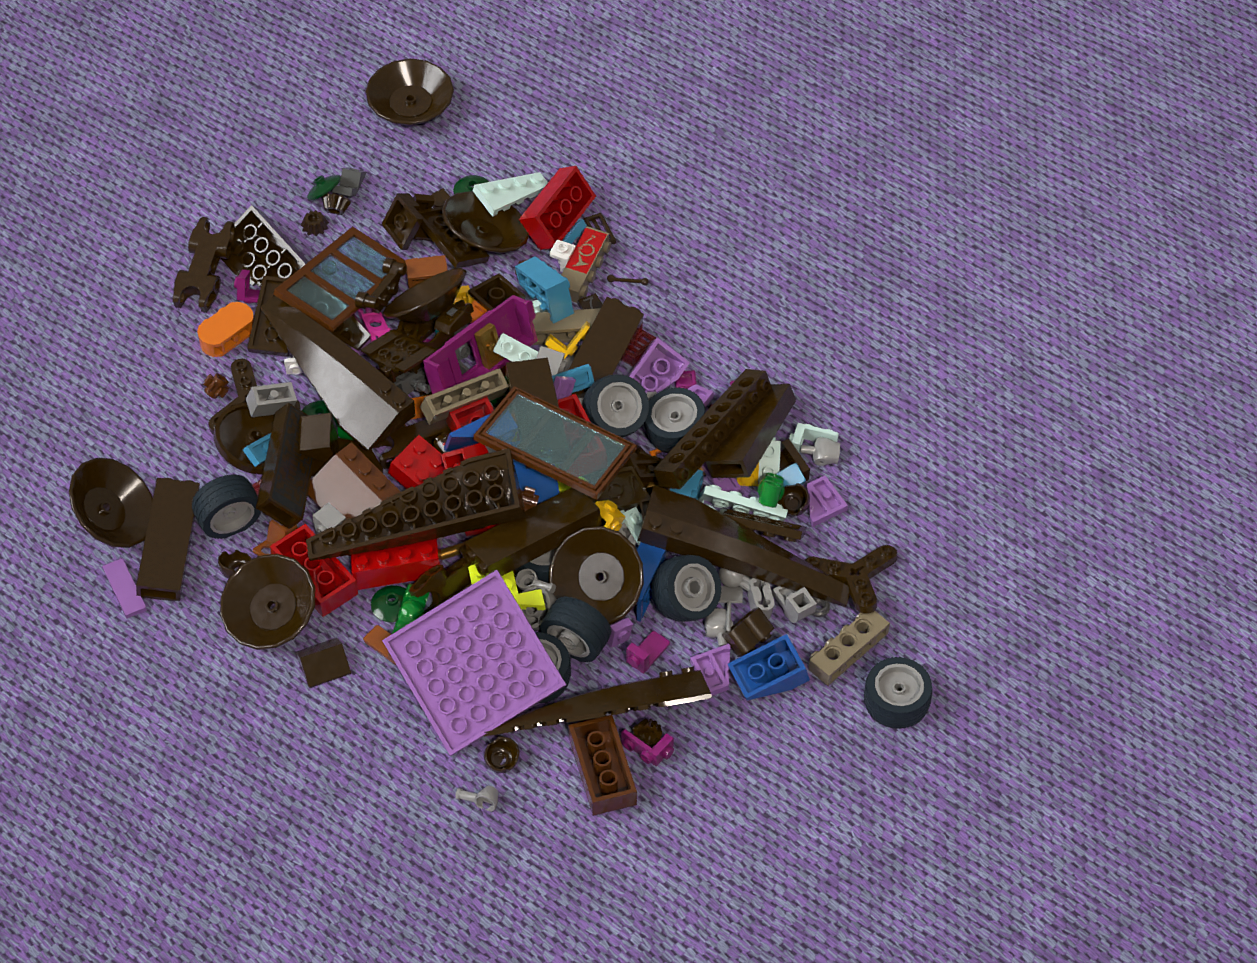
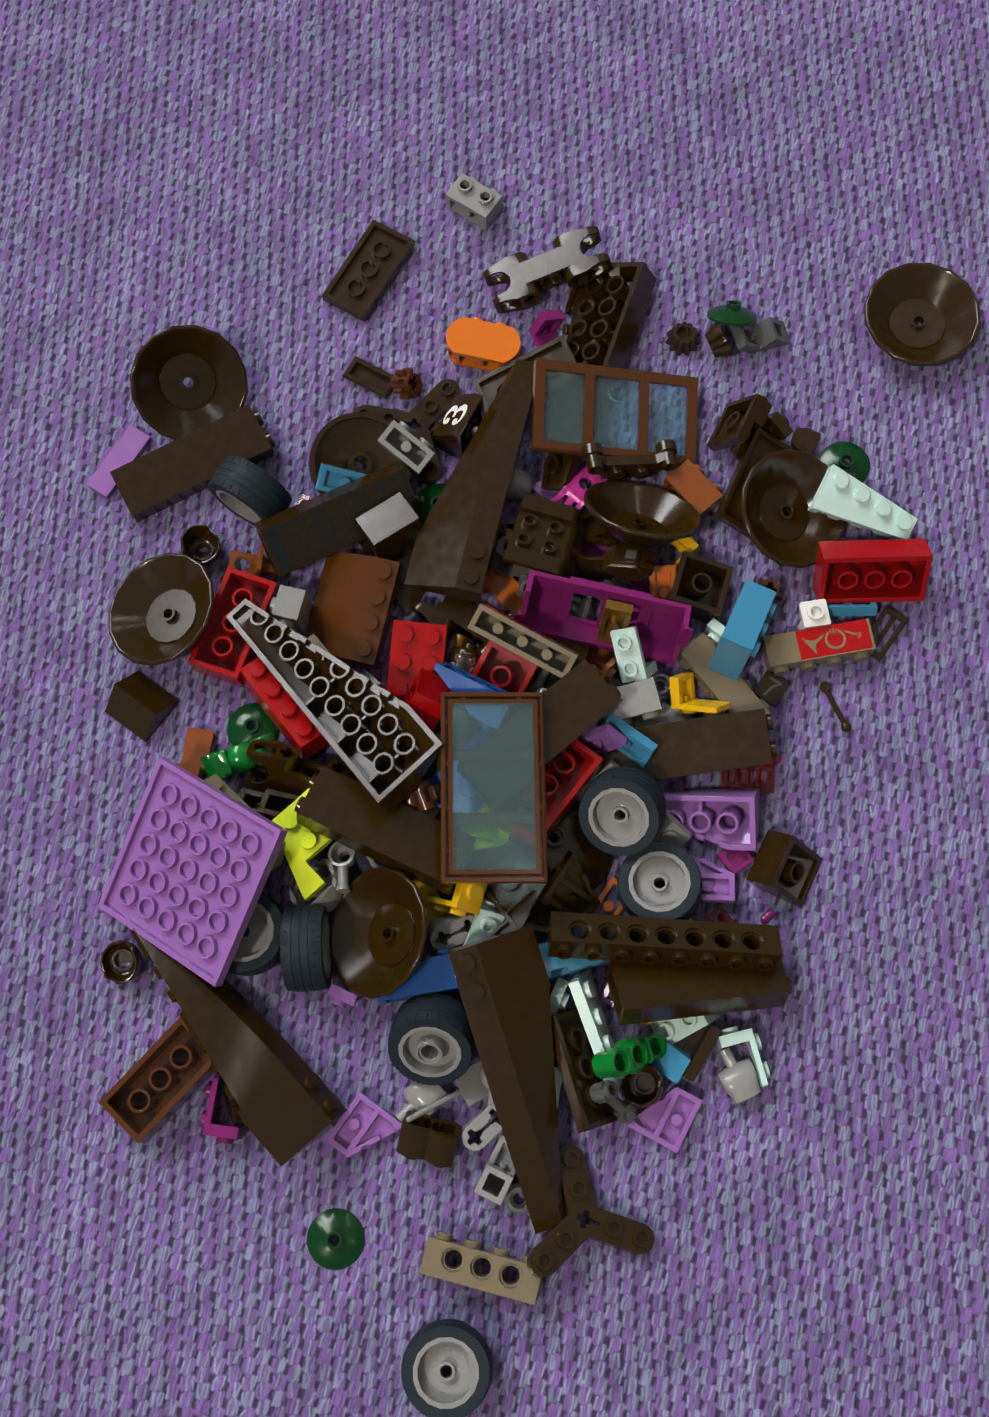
camera: 65 degrees right, 20 degrees up
light grey bar [455,786,499,812] -> none
magenta bracket [626,631,670,674] -> none
blue slope [728,634,810,701] -> none
none -> dark green dish [307,1208,365,1270]
none -> dark brown plate [322,219,416,322]
none -> dark brown tile [343,356,393,399]
none -> dark brown slope [431,393,484,459]
none -> light grey brick [445,173,503,231]
none -> dark grey bar [589,1080,637,1124]
none -> dark brown slope [746,830,823,908]

